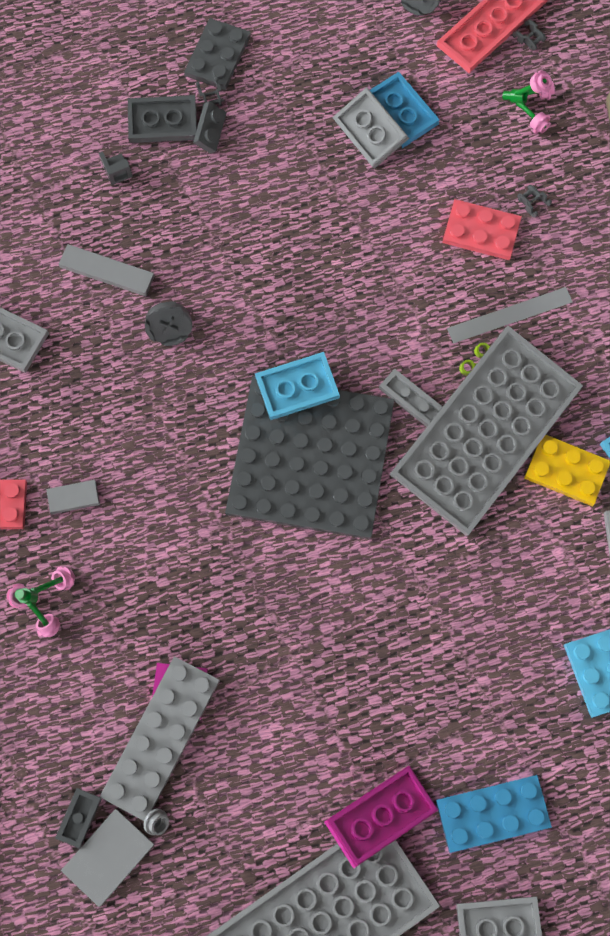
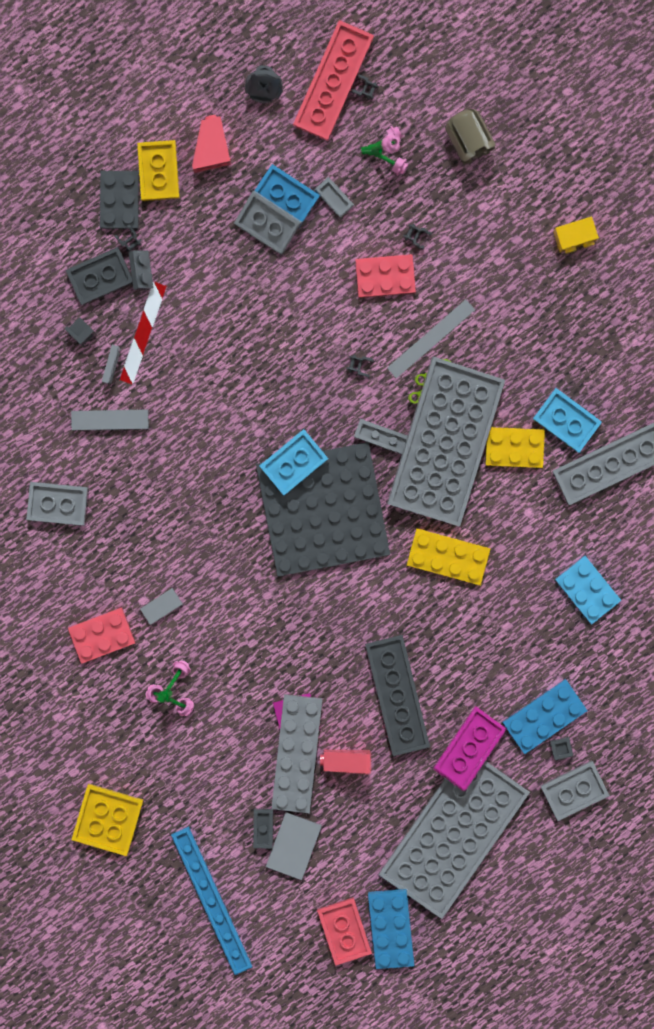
camera: 25 degrees left, 15 degrees up
dark grey tile [144,301,193,346] -> none
light grey plate [144,808,169,835] -> none
none -> light grey tile [102,345,121,385]
none -> sticker [120,281,167,385]
none -> yellow plate [137,140,180,201]
none -> coral slope [192,115,231,173]
none -> light grey tile [314,177,354,218]
none -> coral slope [320,750,371,774]
none -> dark grey piece [346,354,374,378]
none -> dark grey plate [365,635,430,756]
none -> yellow plate [406,528,491,585]
none -> dark grey plate [550,737,573,760]

